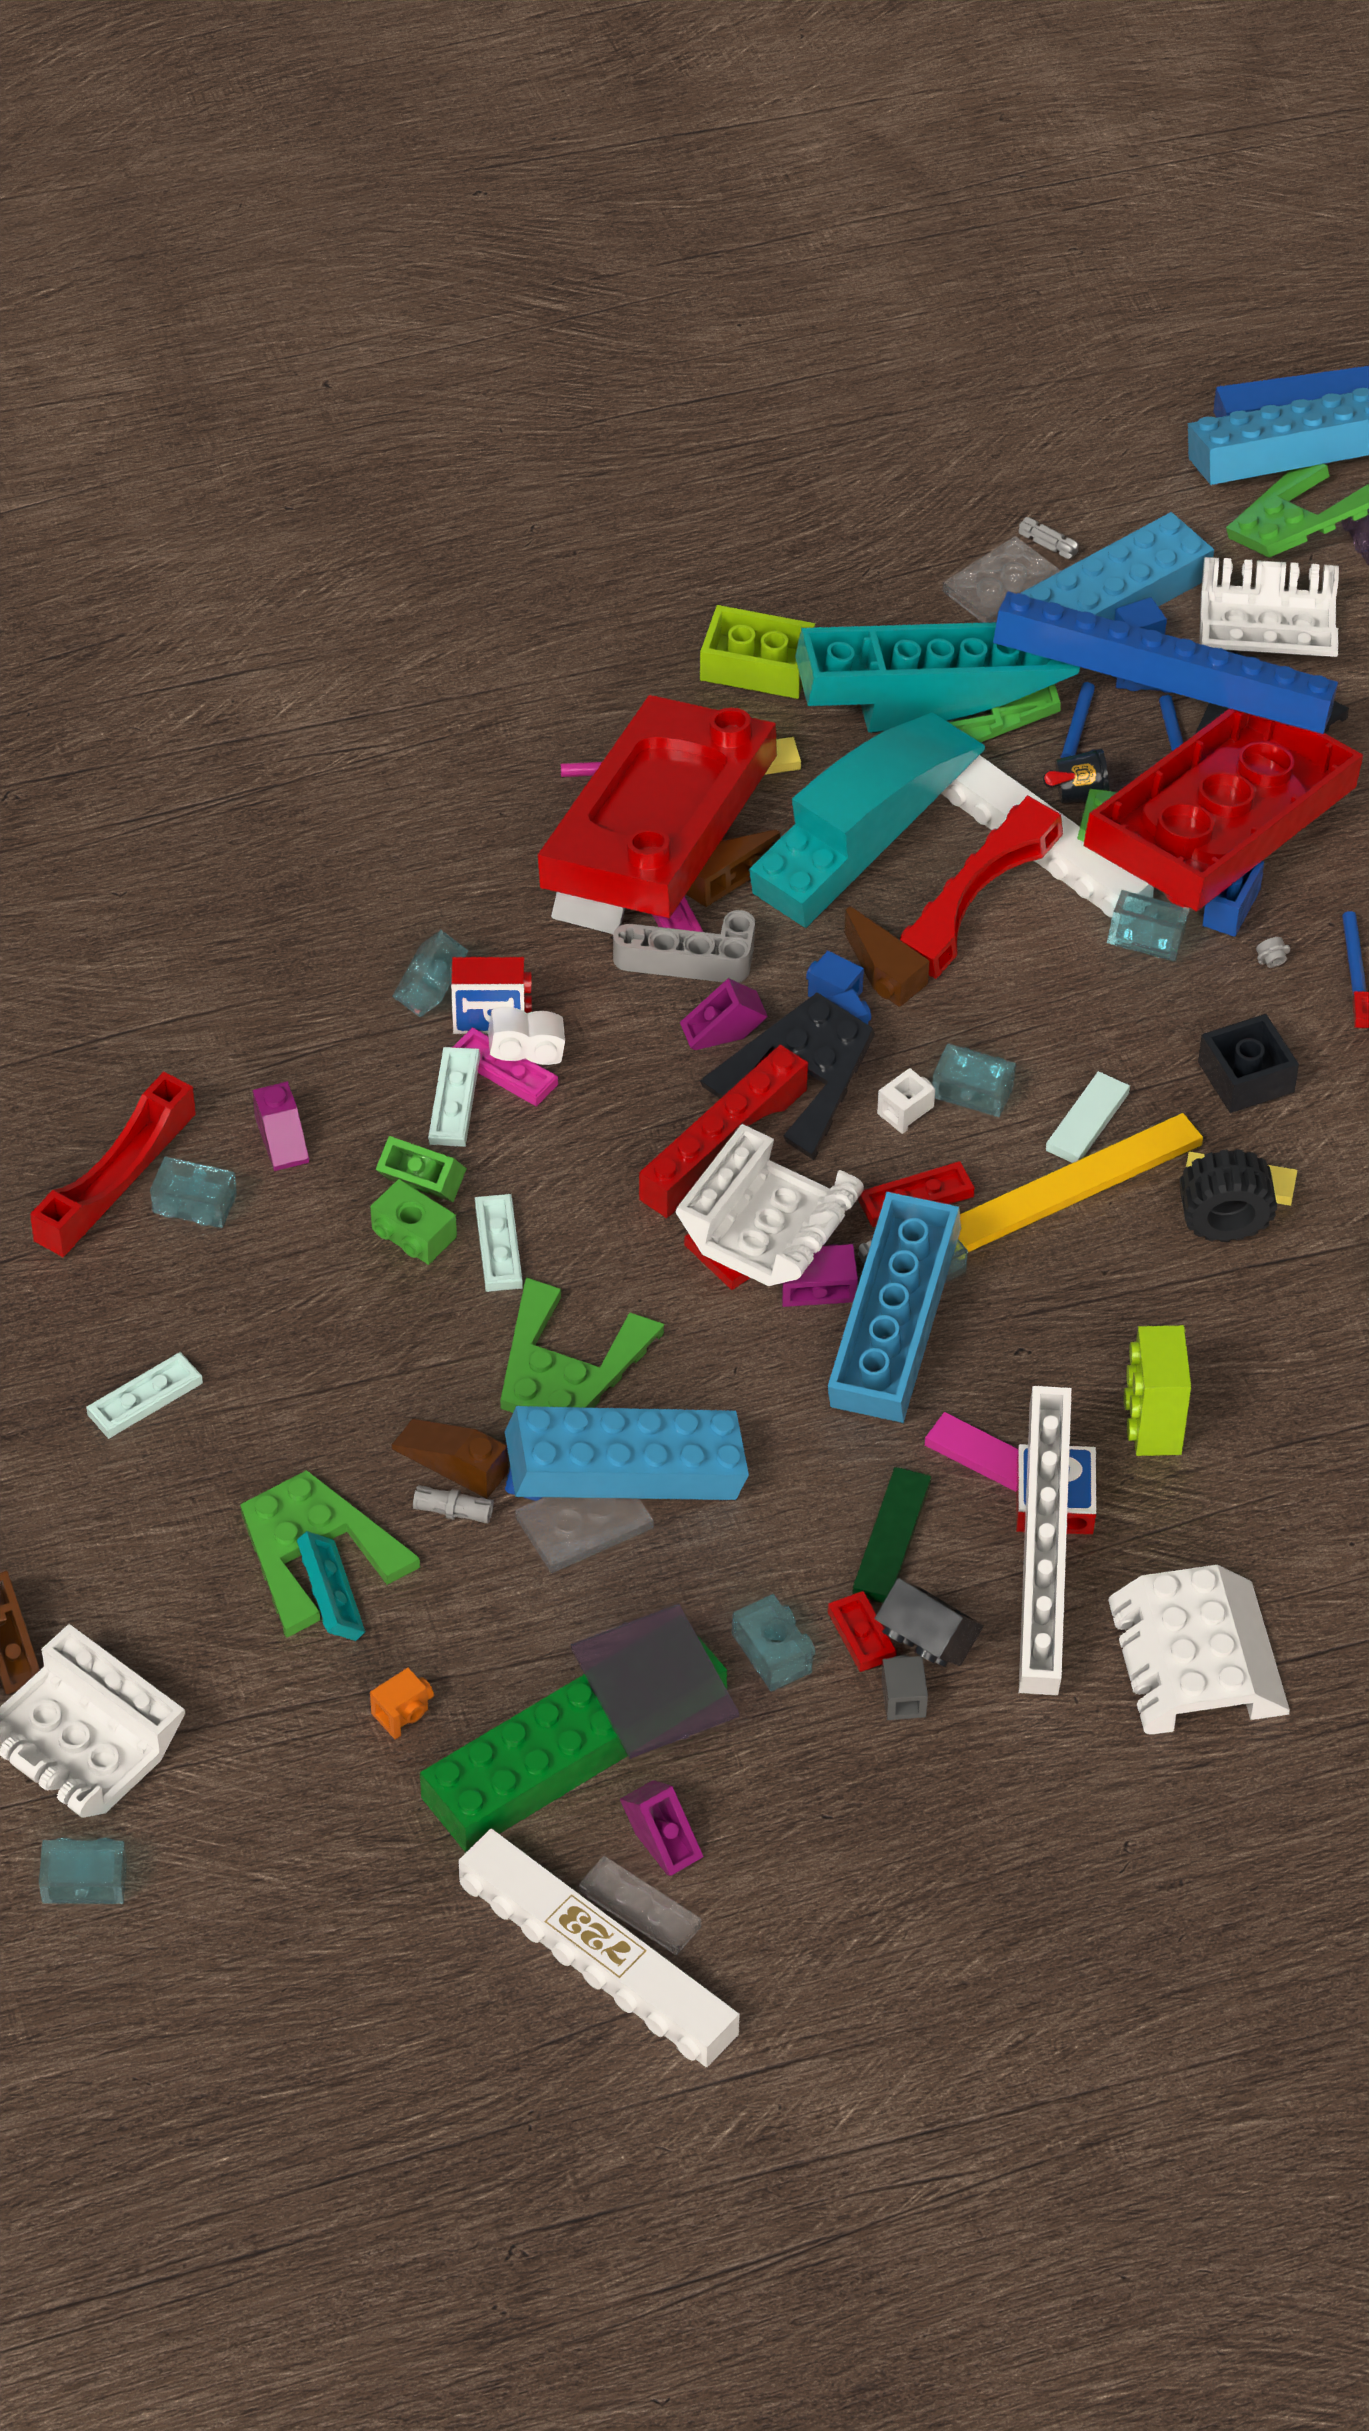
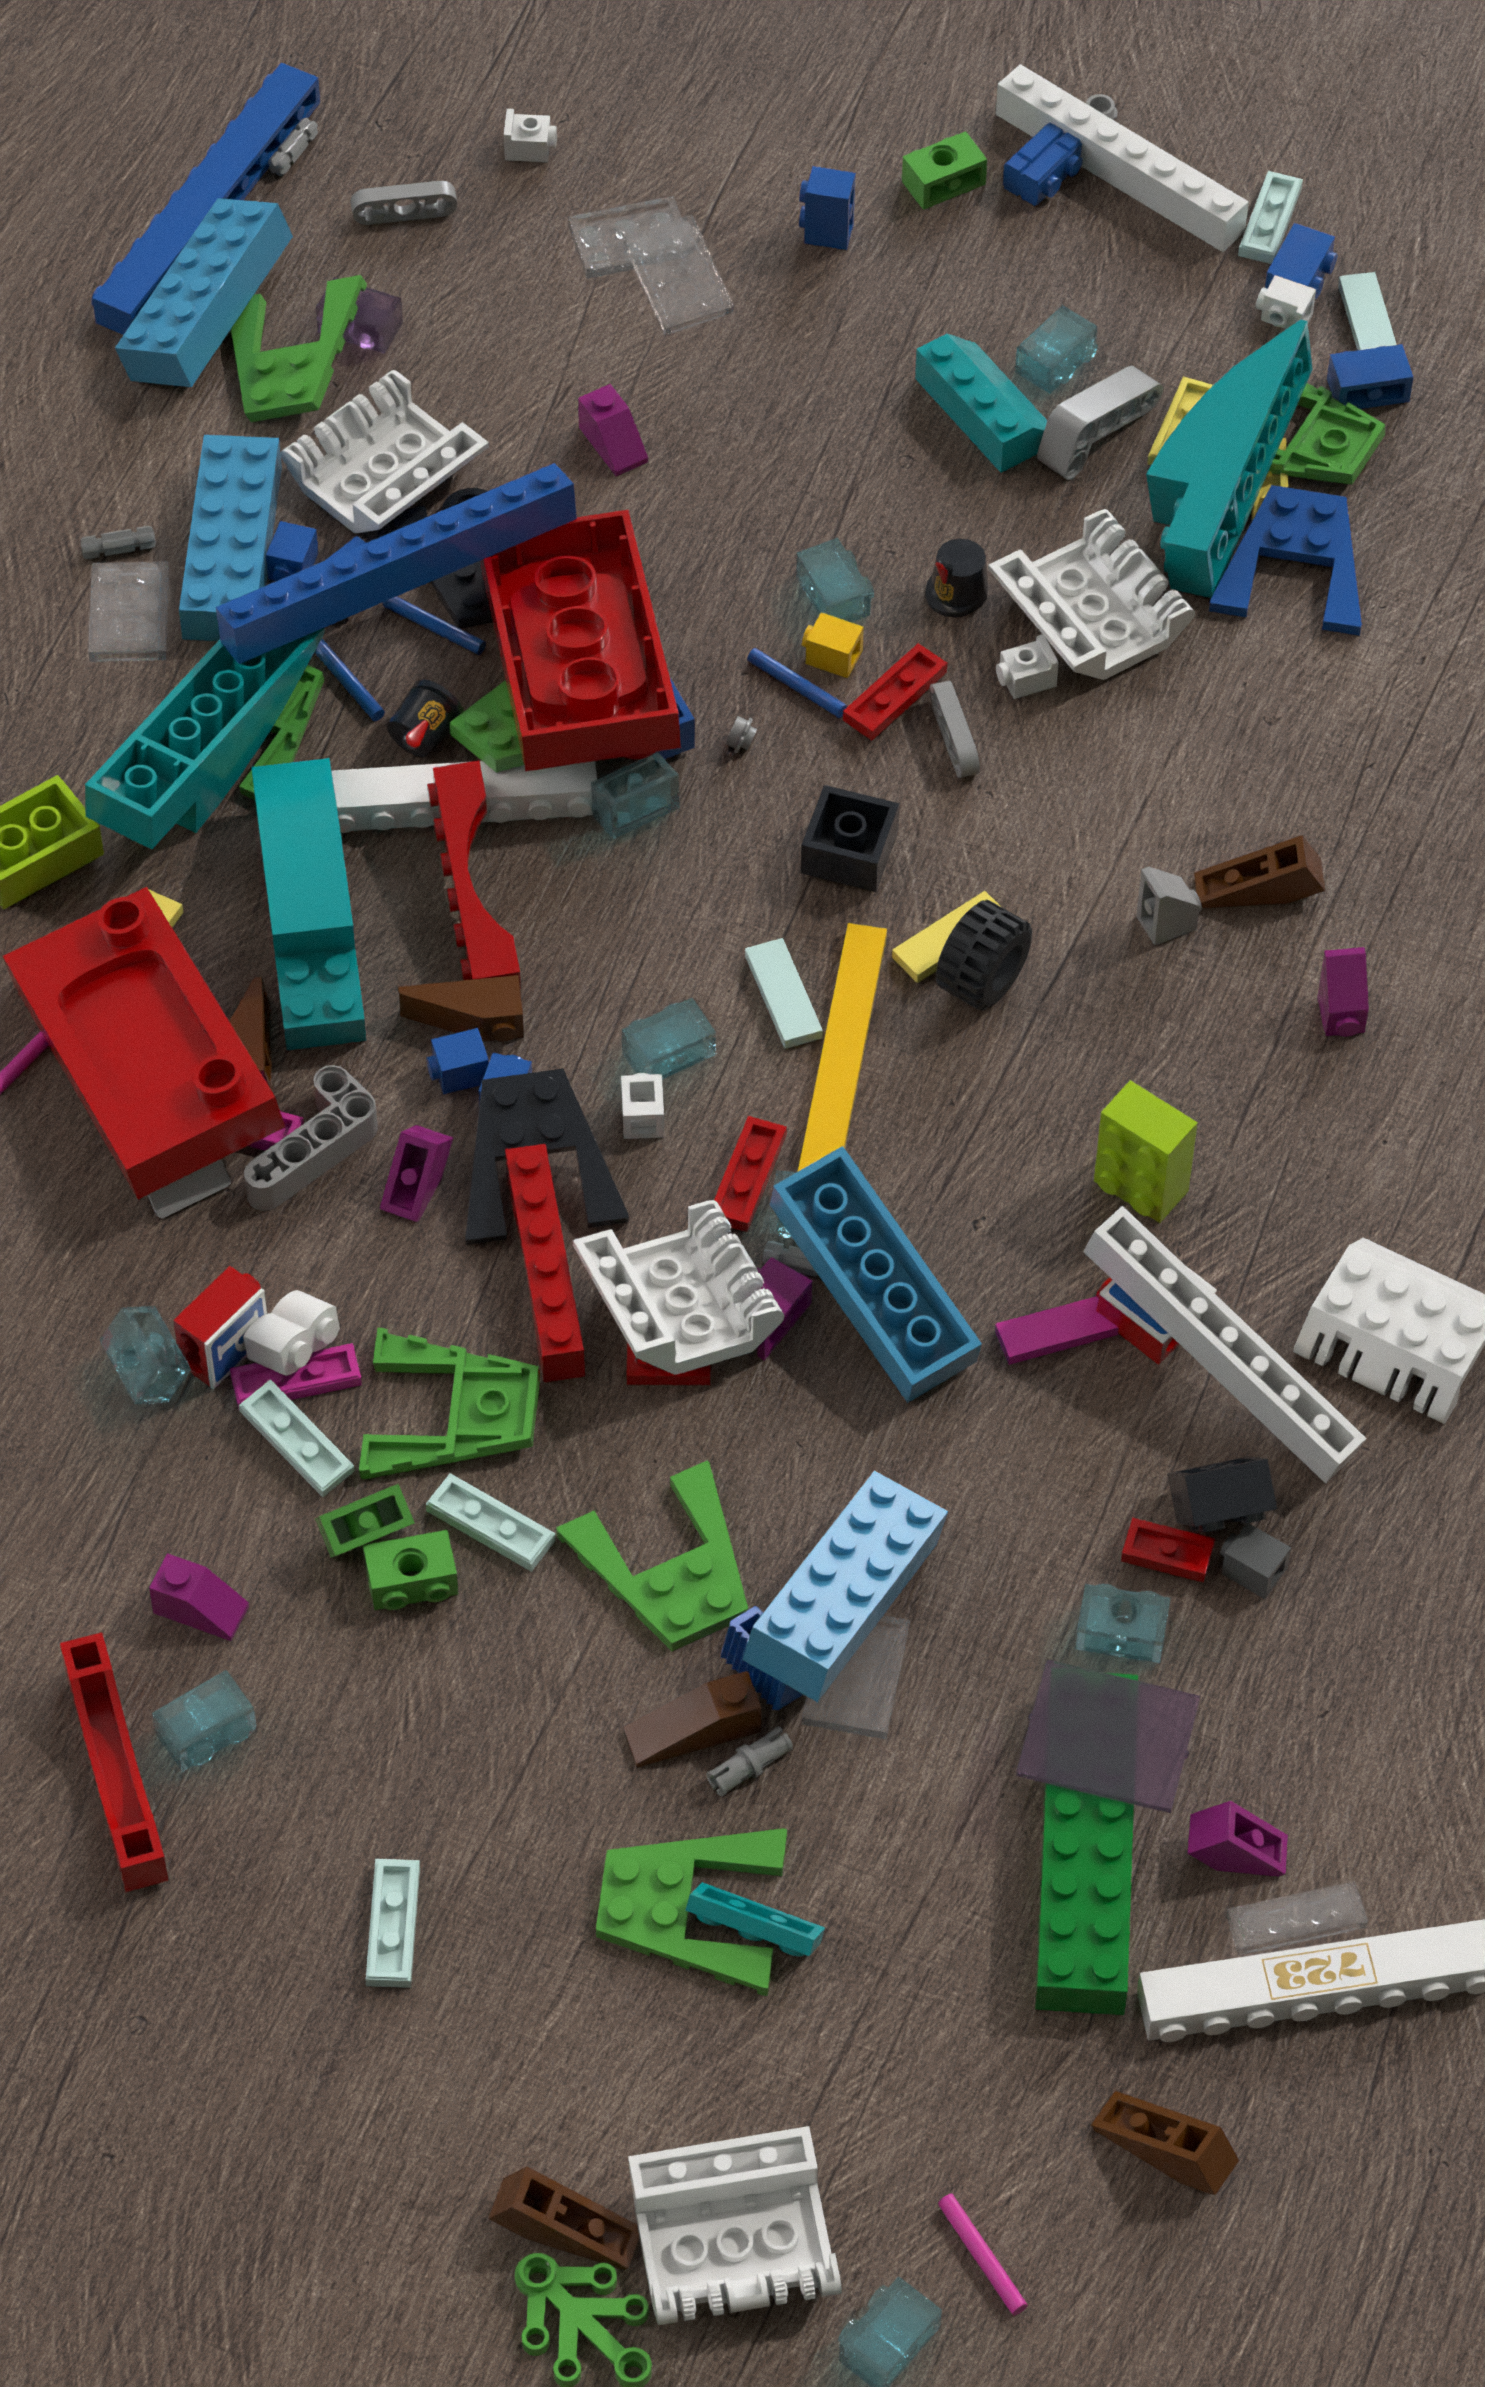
camera: 50 degrees left, 5 degrees up
orange brick [370,1667,434,1739] -> none
dark green tile [852,1467,931,1603] -> none
none -> bright green wing [359,1328,540,1479]
none -> dark pink bar [938,2194,1028,2316]
none -> reddish brown slope [1091,2091,1239,2195]

